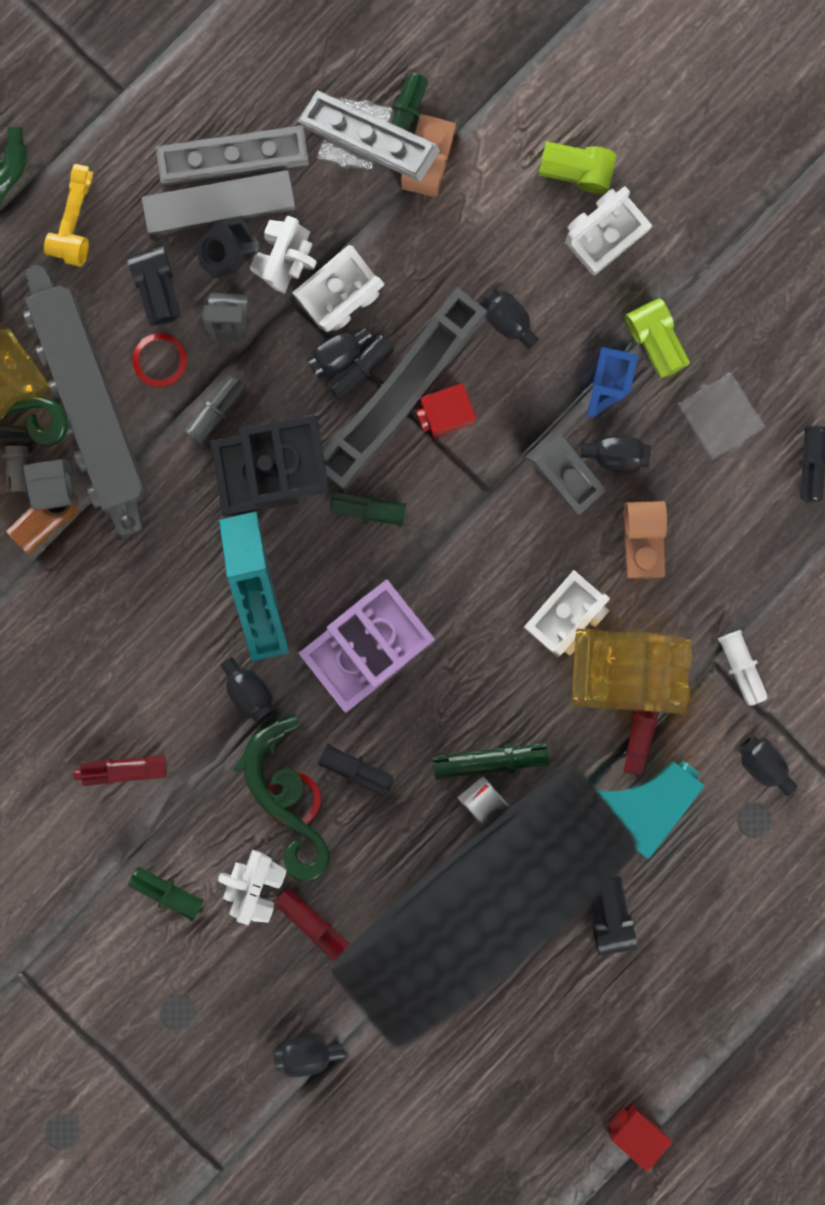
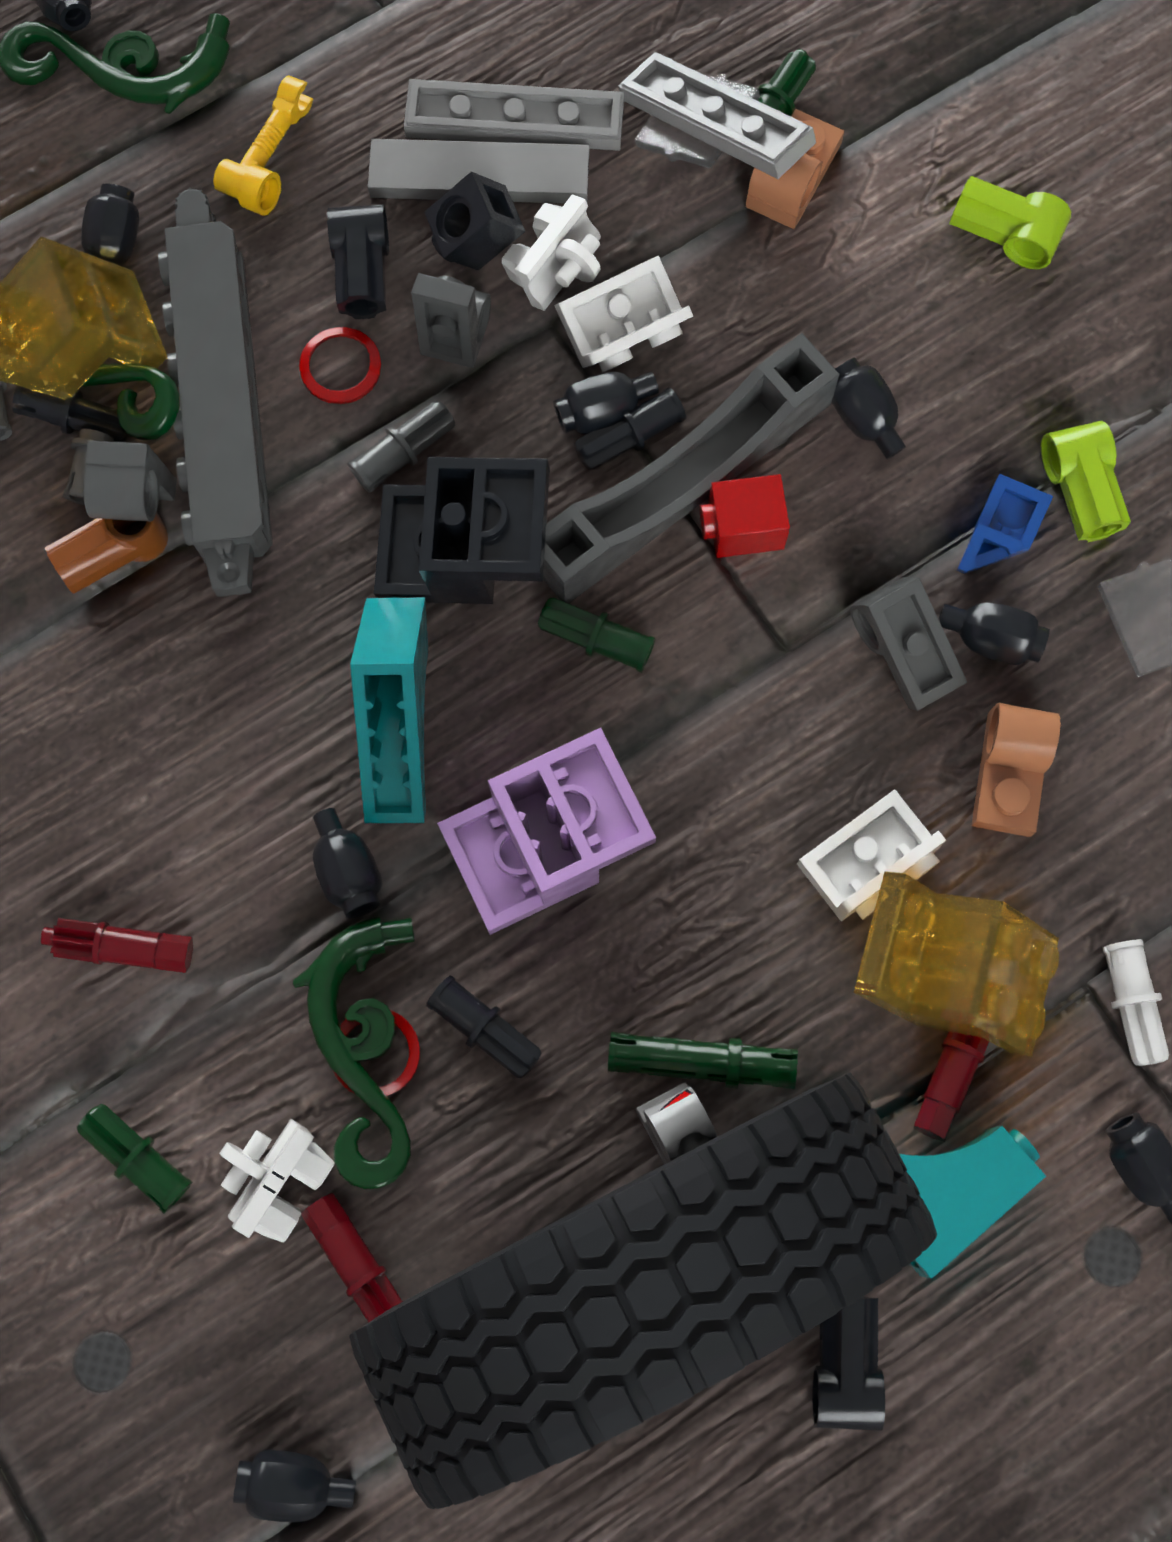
camera: 15 degrees right, 10 degrees down
white bracket [565,186,652,276] -> none

